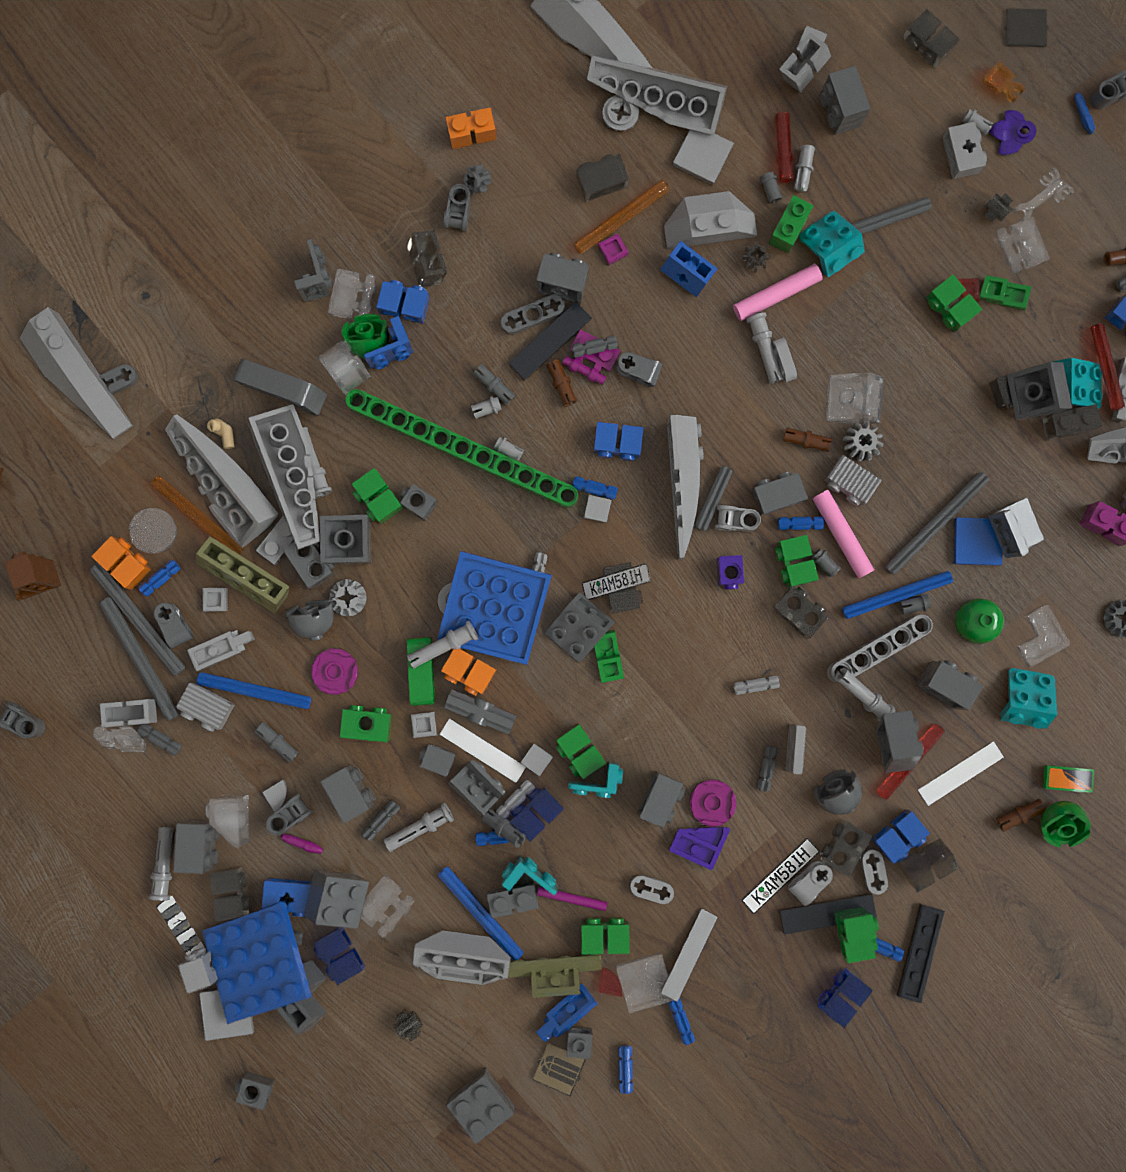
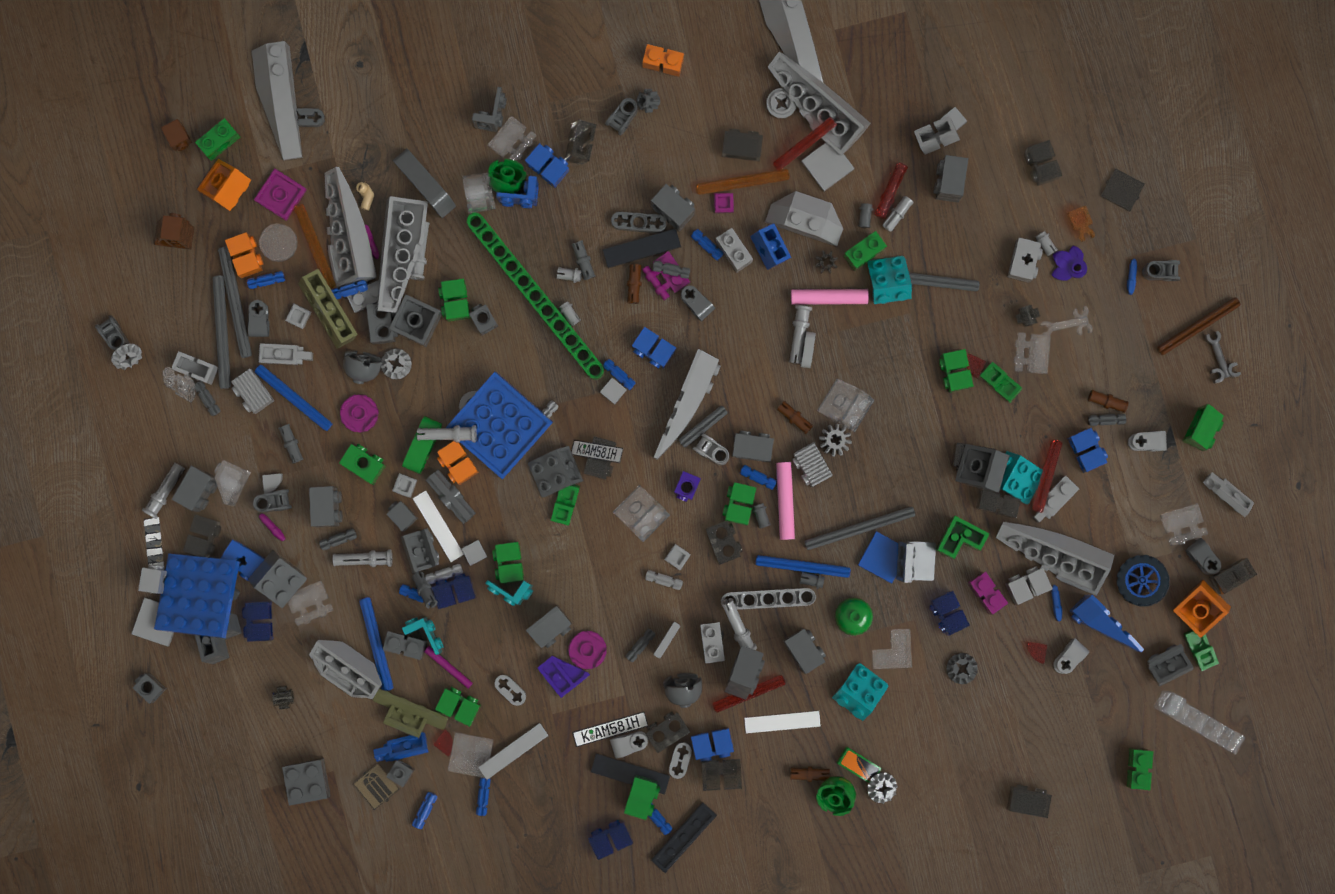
camera: 30 degrees right, 0 degrees up
none -> light grey gear [111,344,142,370]
none -> green brick [195,118,241,161]
none -> orange slope [197,159,251,211]
none -> magenta tile [254,168,307,221]
none -> blue axle [331,280,368,299]
none -> magenta piece [365,225,379,259]
none -> clear slope [613,485,670,542]
none -> light grey tile [664,544,691,570]
none -> blue axle [691,229,724,261]
none -> light grey brick [700,622,725,663]
none -> light grey brick [716,228,753,273]
none -> clear red axle [773,117,837,170]
none -> light grey gear [868,773,898,804]
none -> clear blue piece [929,591,970,636]
none -> green brick [936,516,990,559]

